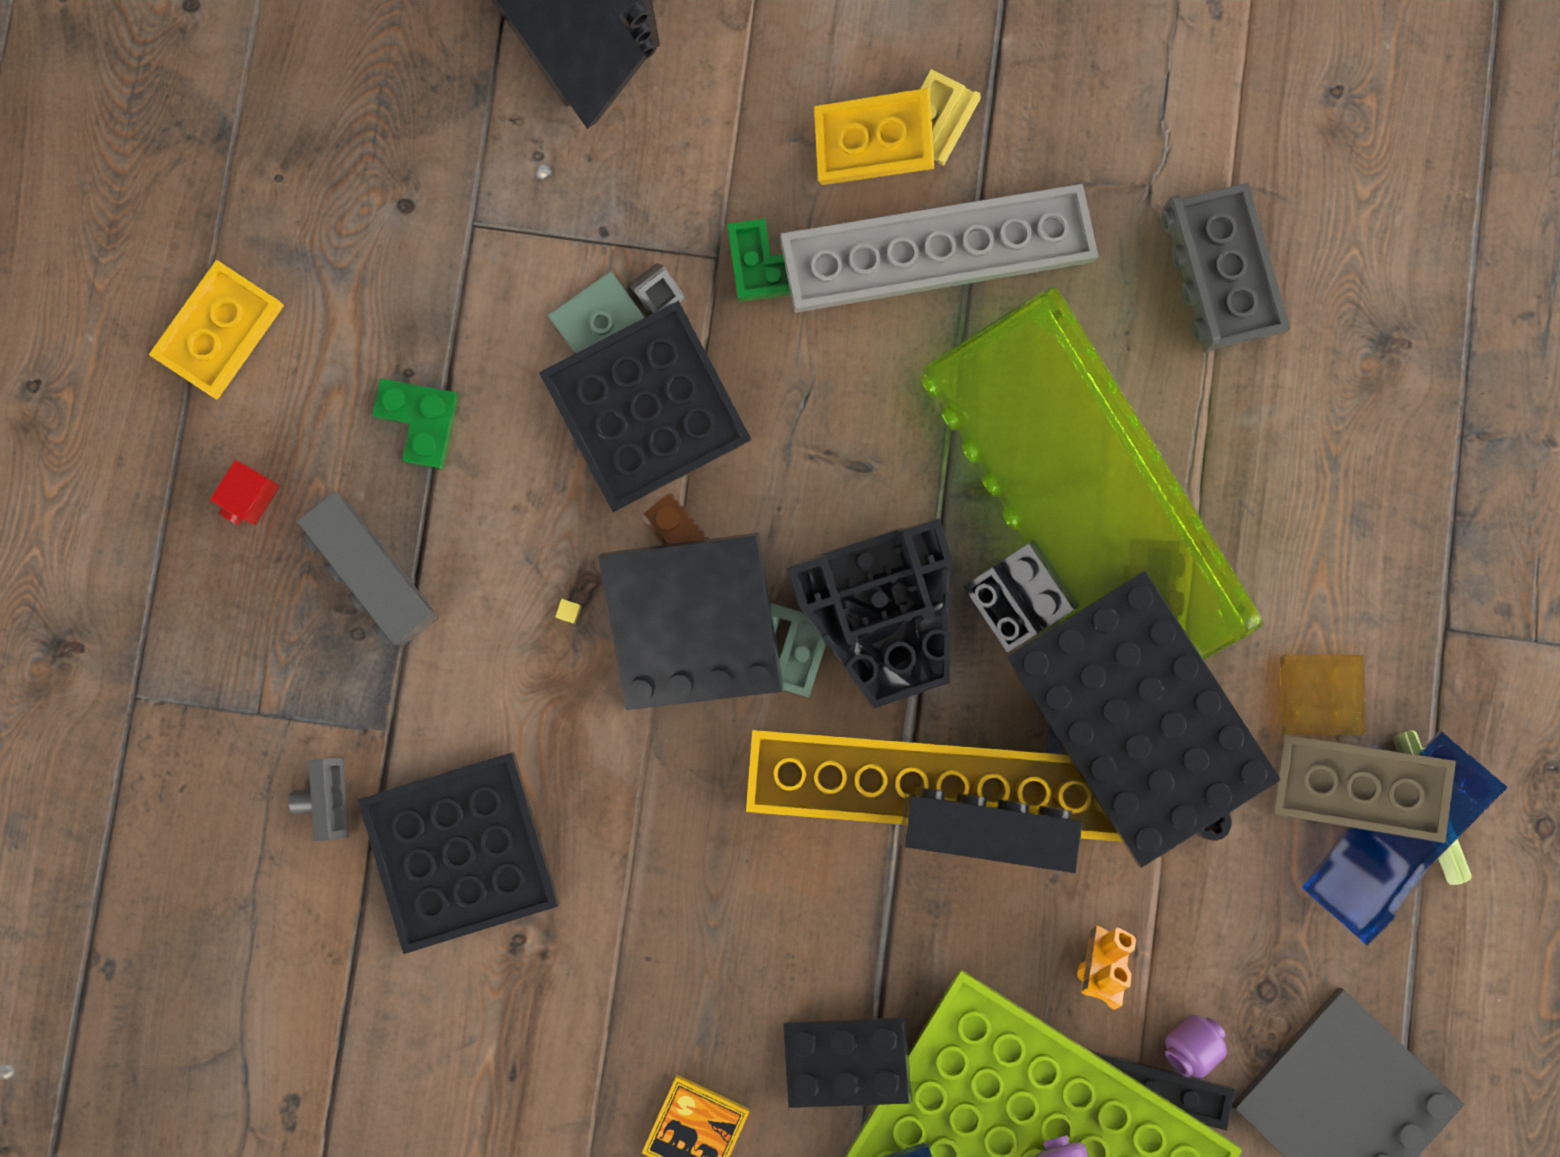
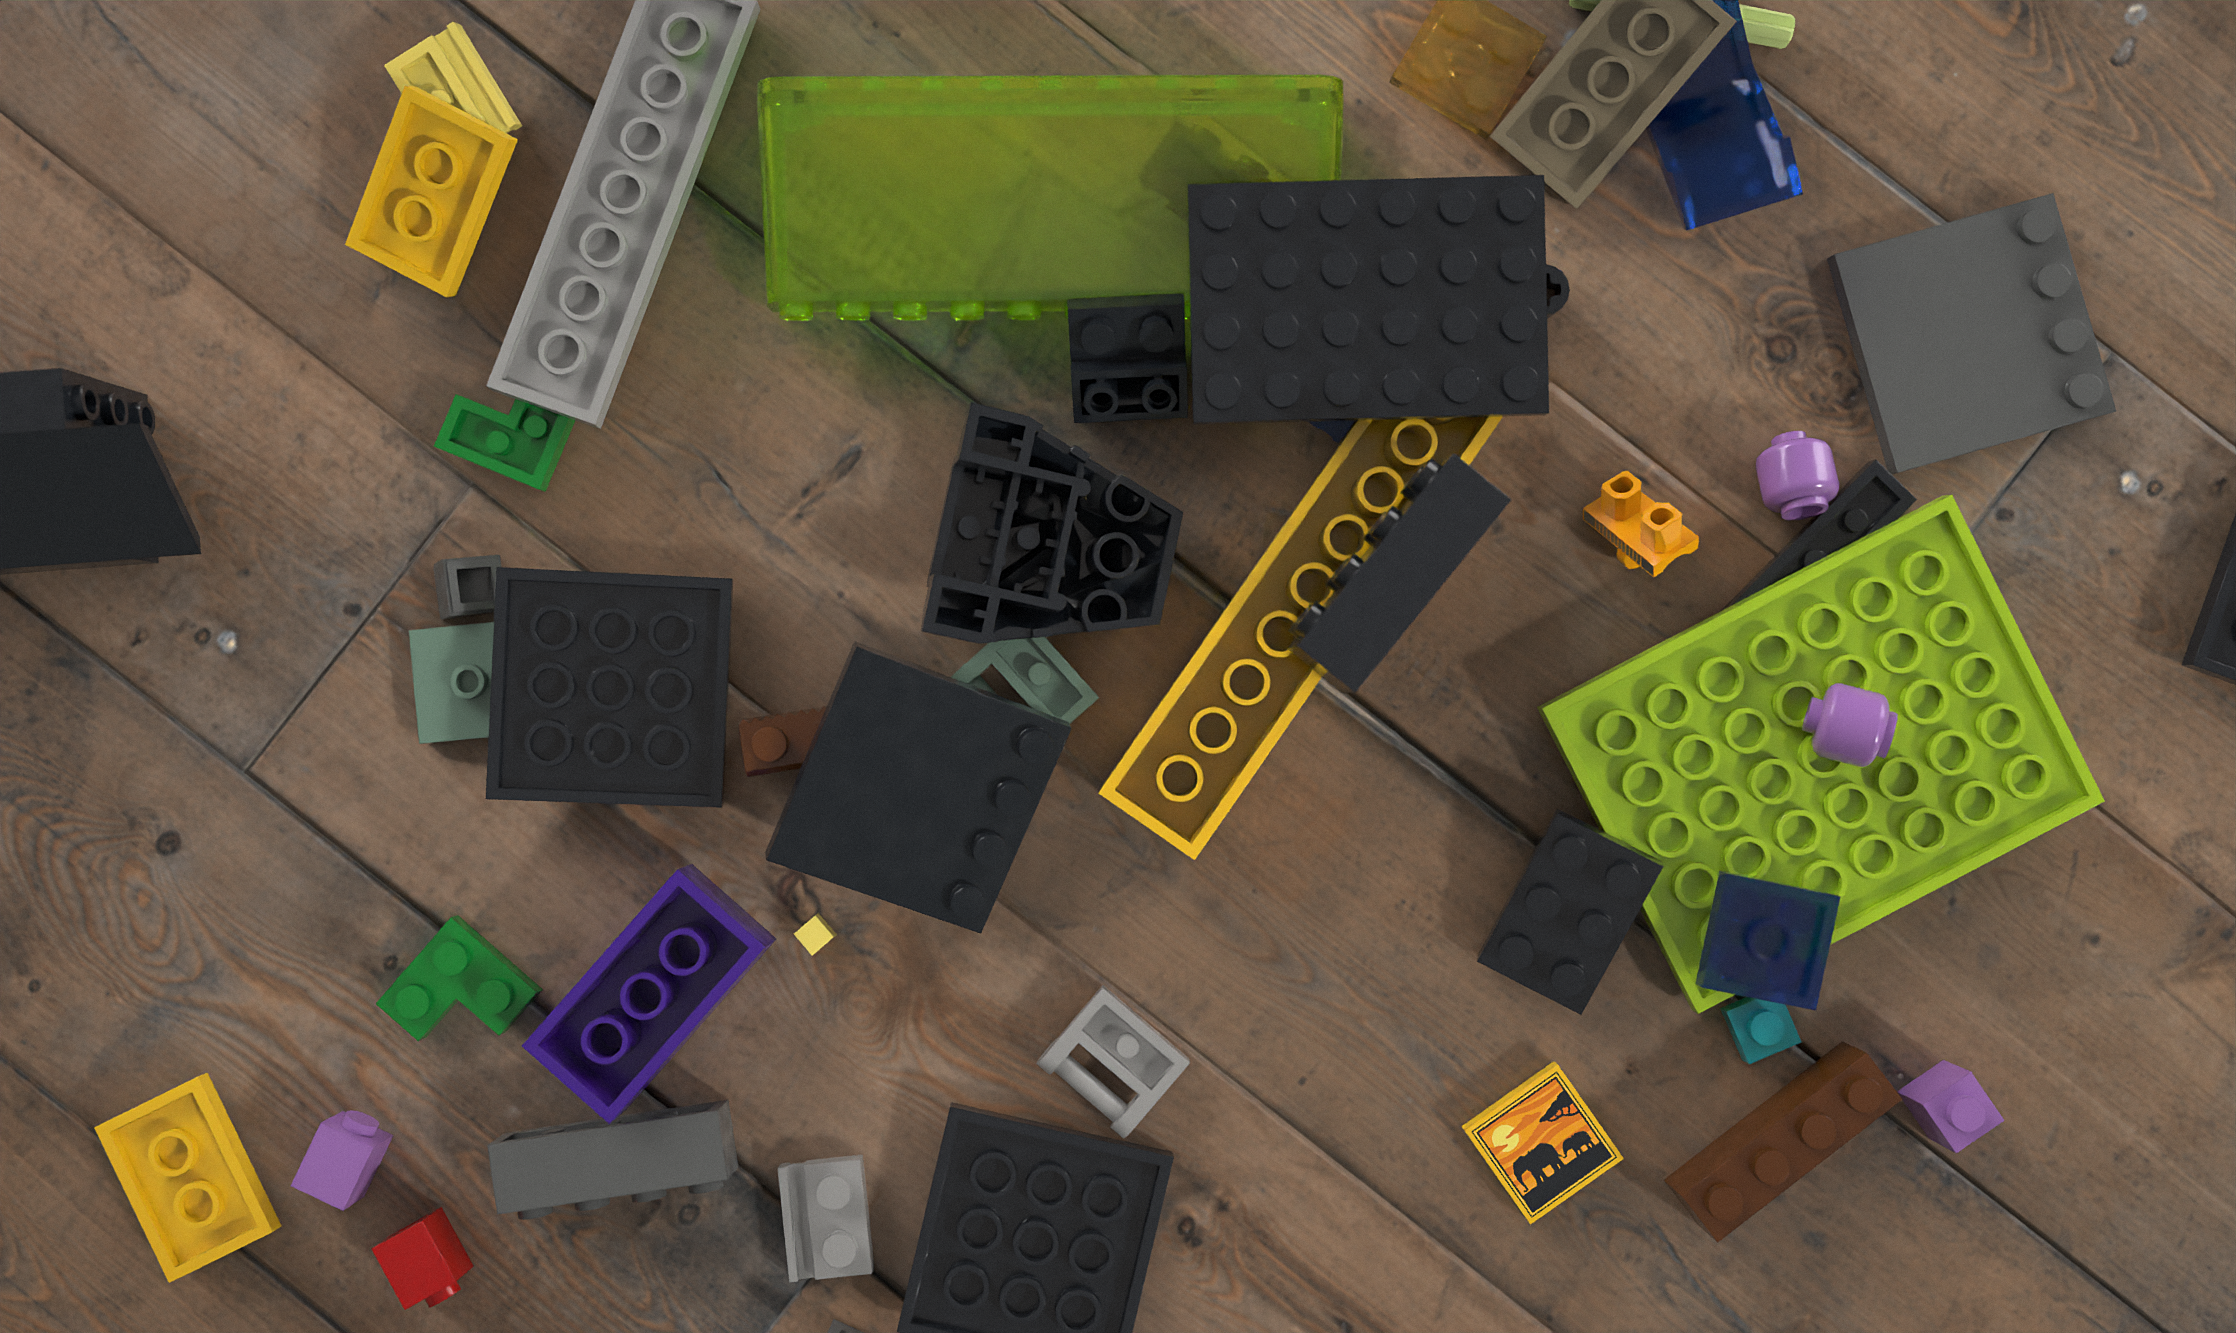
camera: 55 degrees left, 5 degrees up
none -> medium lavender brick [291,1110,393,1211]
none -> dark purple brick [522,864,777,1124]
none -> light grey plate [778,1154,875,1283]
none -> light grey plate [1036,985,1190,1139]

